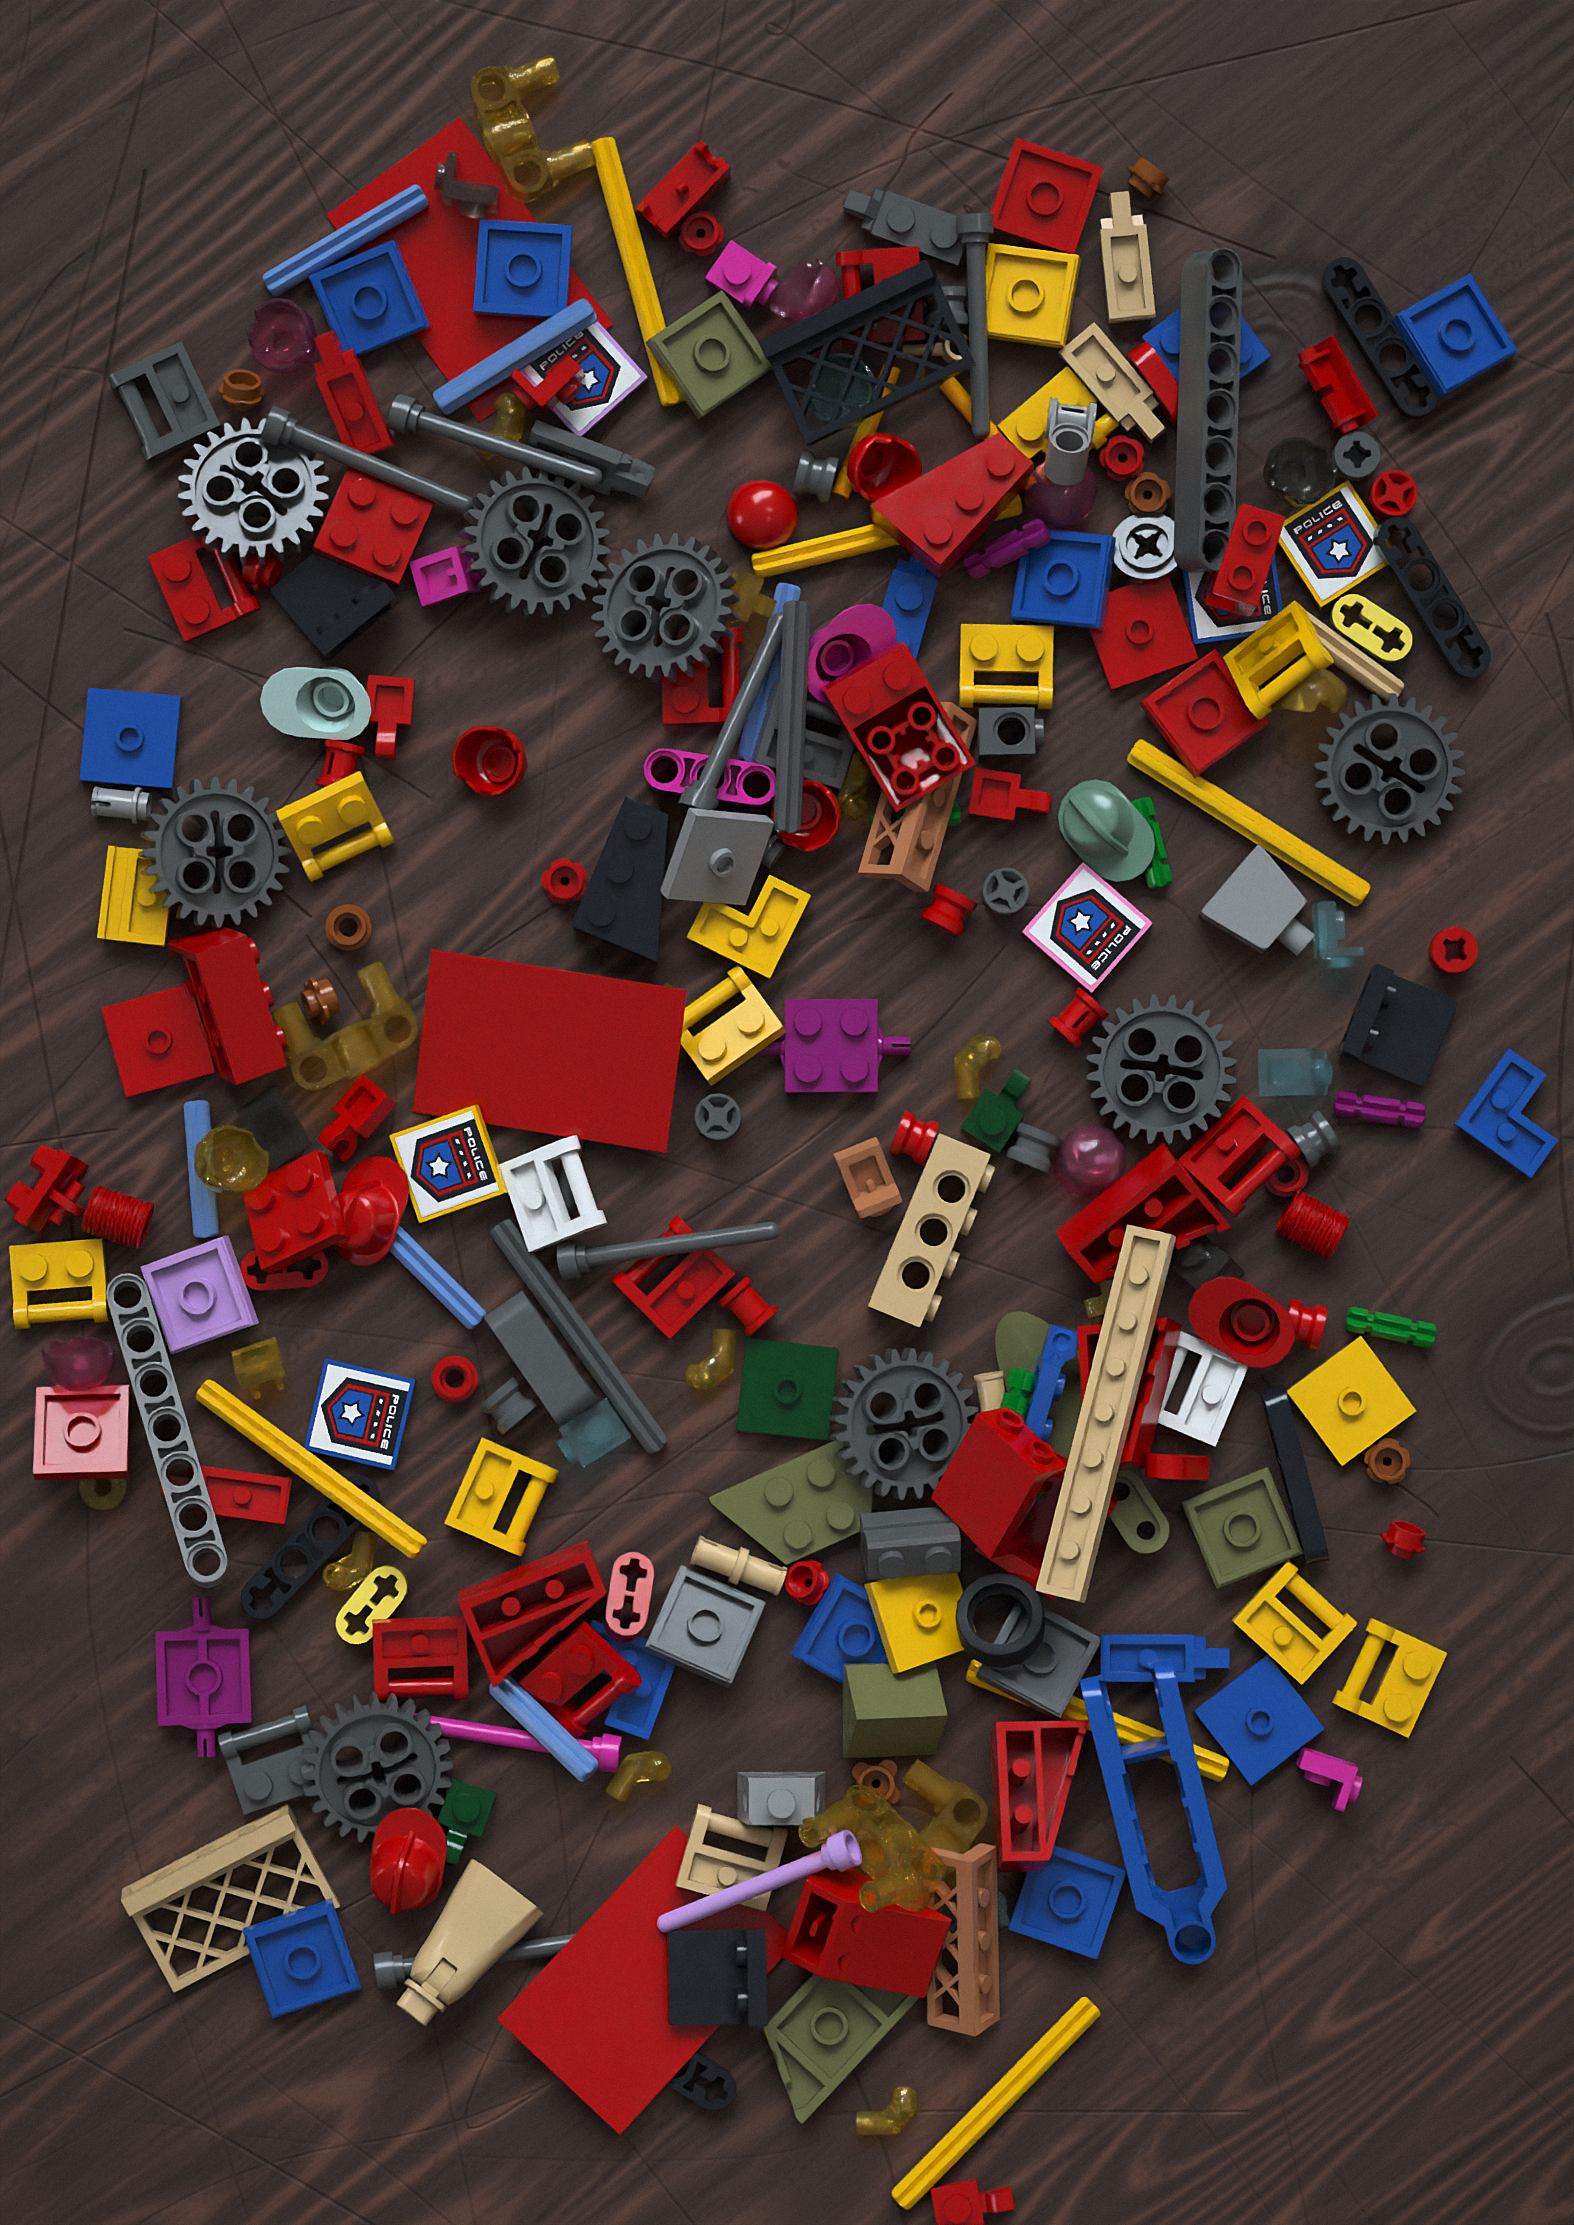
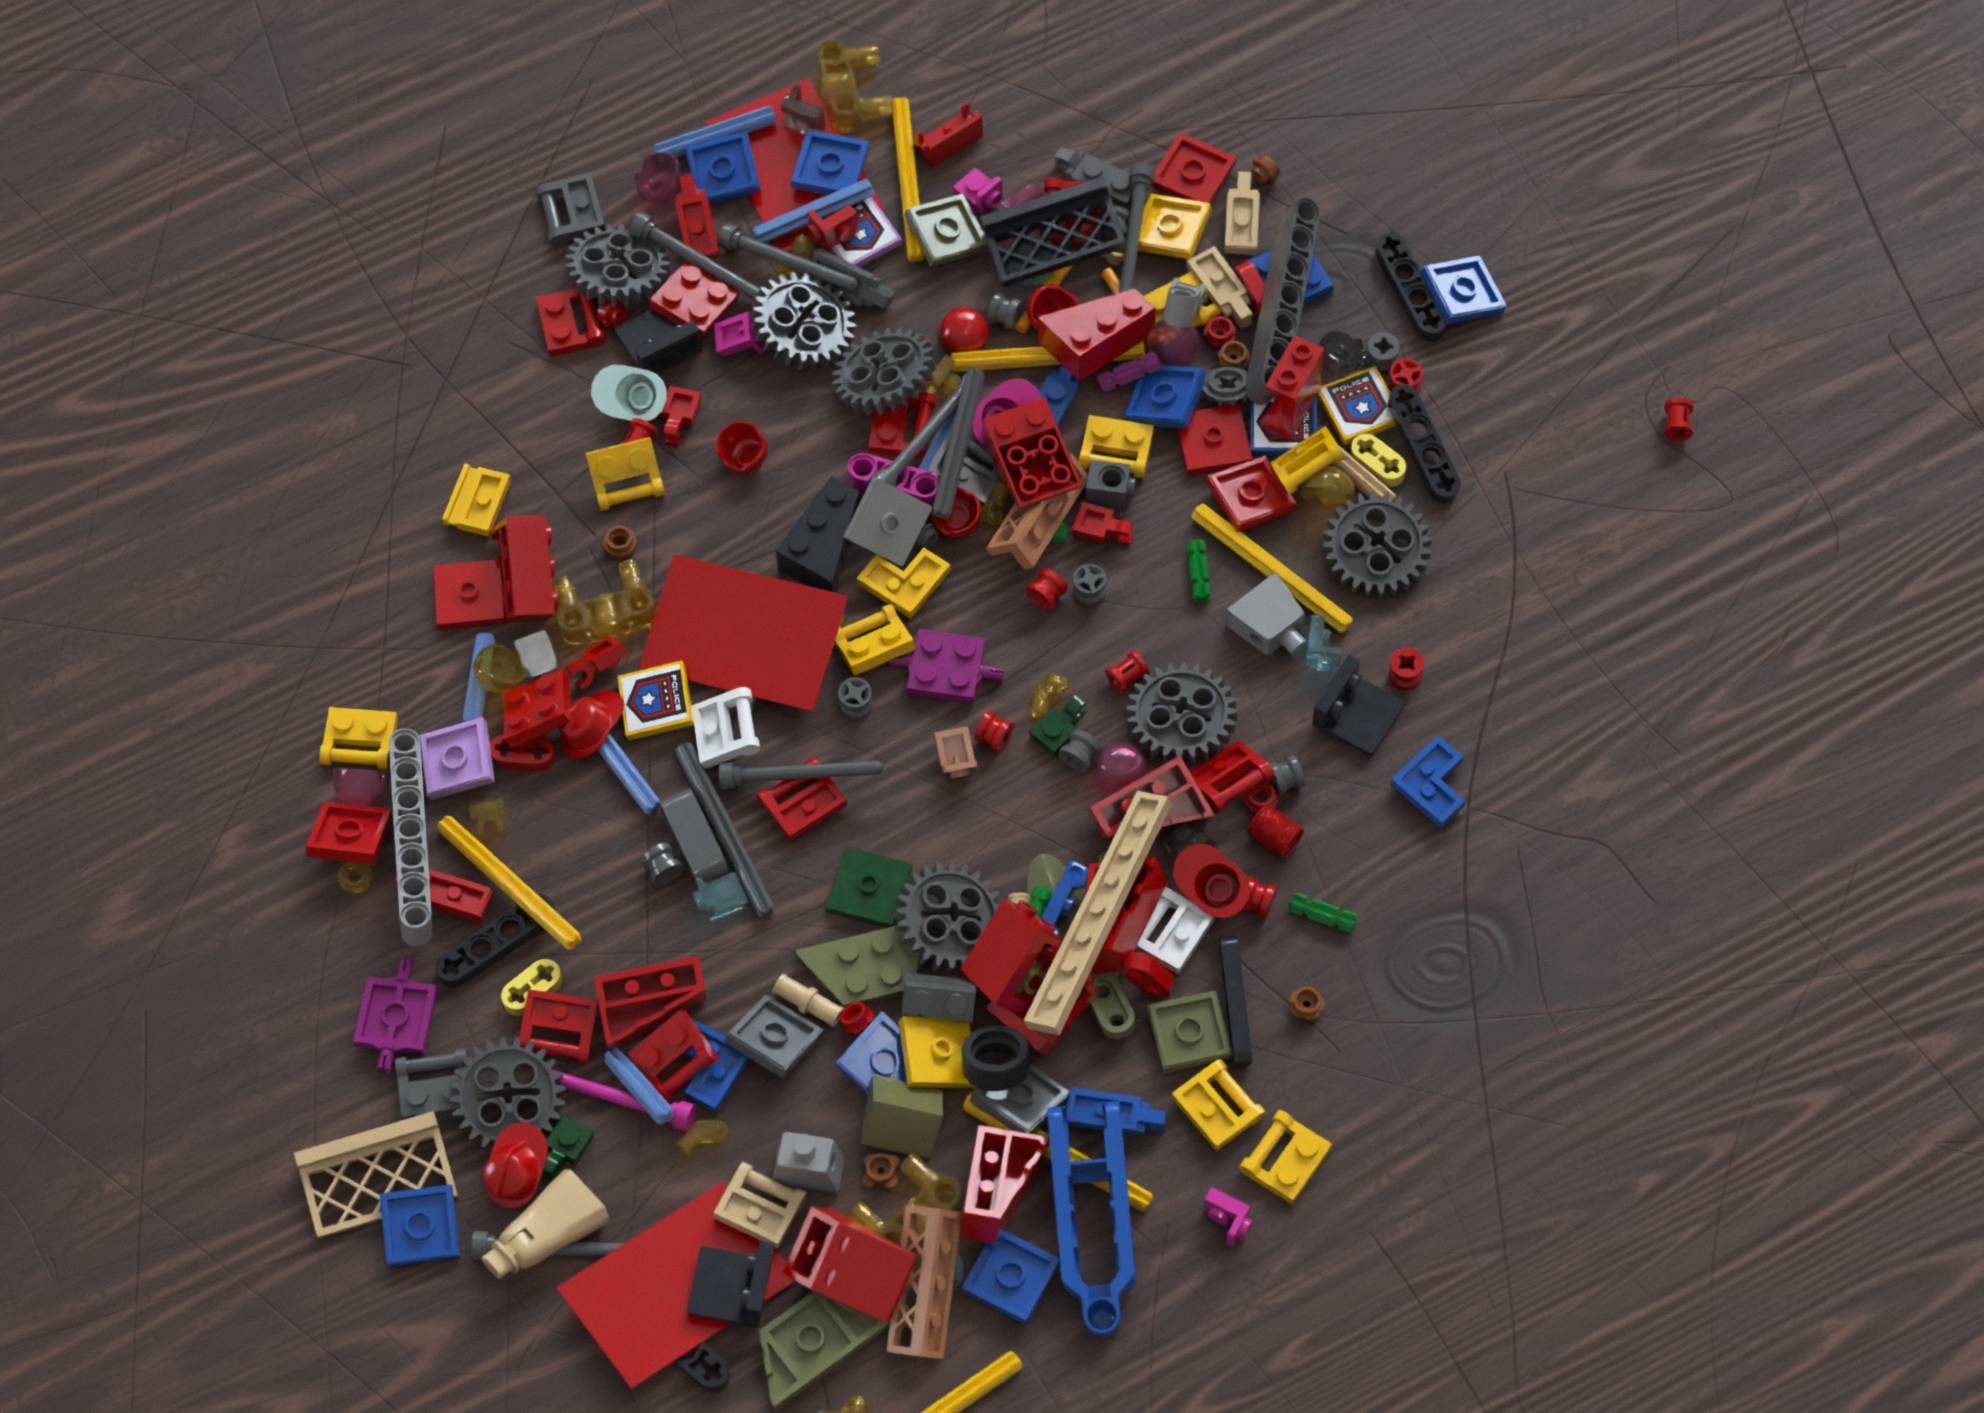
camera: 15 degrees right, 25 degrees down
red hips [4,1145,89,1235] -> none
blue plate [79,688,182,789] -> none
red piece [81,1185,154,1250] -> none
light grey pin [91,786,152,824] -> none
dark grey gear [138,776,291,928] -> none
dark orange plate [218,369,264,411] -> none
dark orange plate [300,977,339,1026] -> none
tile [304,1358,417,1471] -> none
clear yellow arm [322,1530,378,1591] -> none
red plate [431,1356,478,1402] -> none
yellow plate [444,1437,559,1556] -> none
red plate [542,858,587,904] -> none
beam [603,1552,654,1643] -> none
lavender piece [657,1829,862,1933] -> none
red plate [679,210,724,256] -> none
clear yellow arm [685,1329,736,1391] -> none
red bush [717,1275,779,1337] -> none
clear yellow piece [798,1784,946,1912] -> none
tan brick [868,1133,995,1327] -> none
tile [1021,862,1153,993] -> none
sand green piece [1058,779,1156,882] -> none
blue plate [1193,1654,1325,1785] -> none
clear light blue bracket [1258,1048,1333,1096] -> none
yellow plate [1286,1336,1417,1466] -> none
red hinge [1297,335,1379,436] -> none
magenta axle [1333,1091,1426,1128] -> none
red plate [1381,1520,1426,1559] -> none

